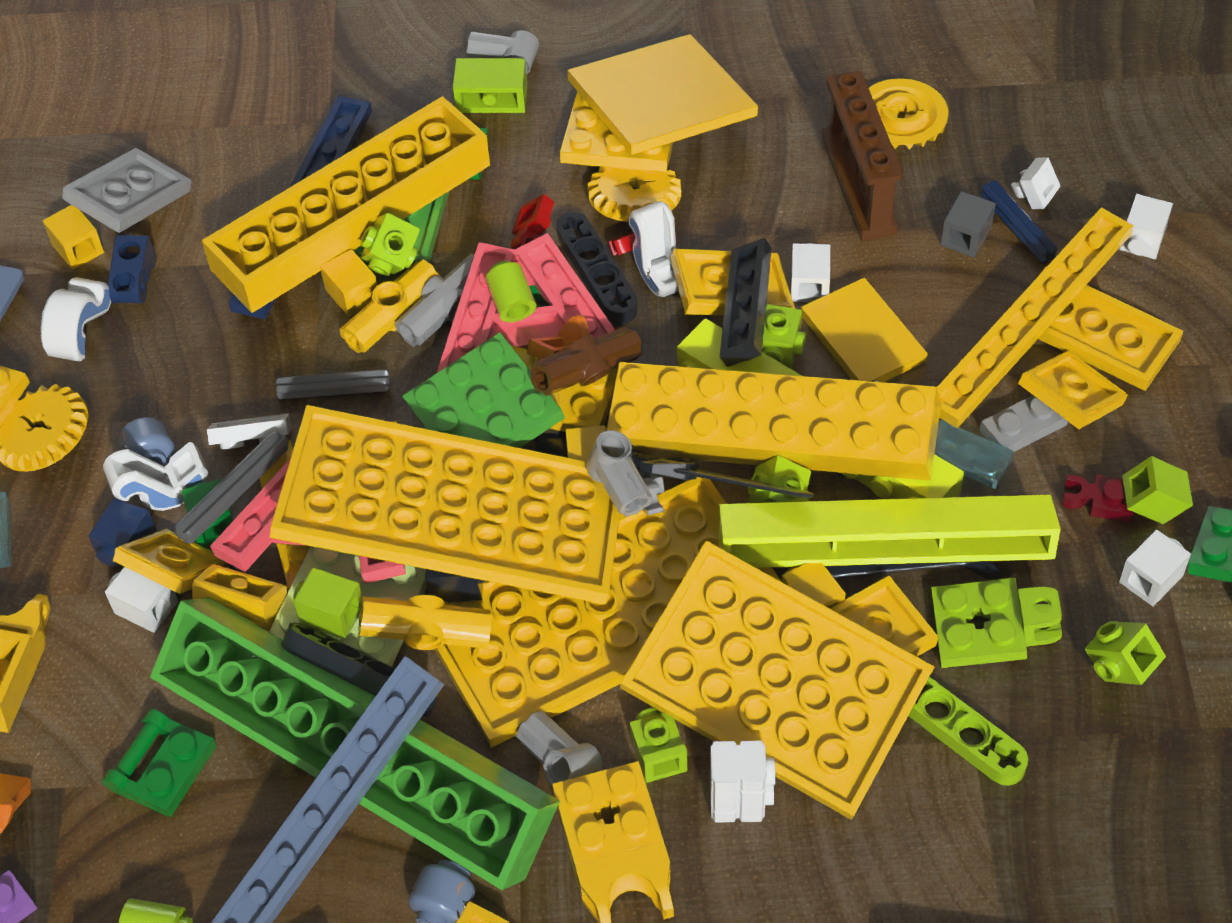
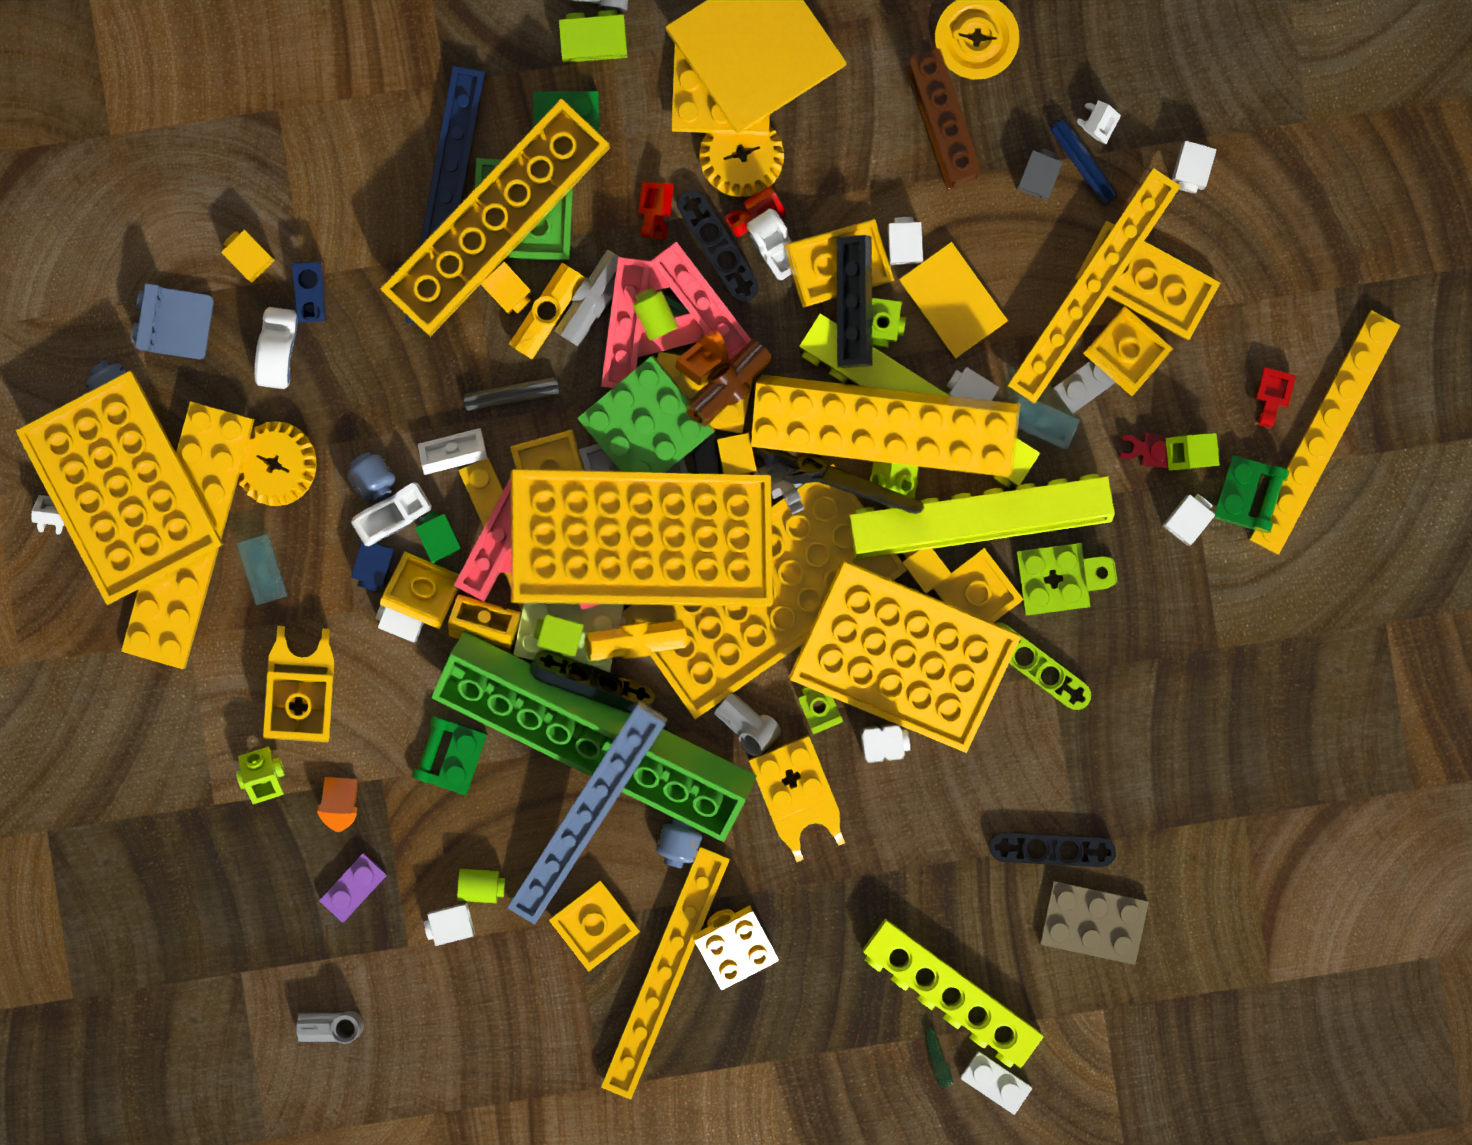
camera: 10 degrees left, 35 degrees up
light grey plate [62,148,191,233] -> none
dark grey axle [175,431,289,544] -> none
lime brick [360,213,420,276] -> none
light grey piece [586,430,653,517] -> none
lime brick [1085,621,1166,685] -> none

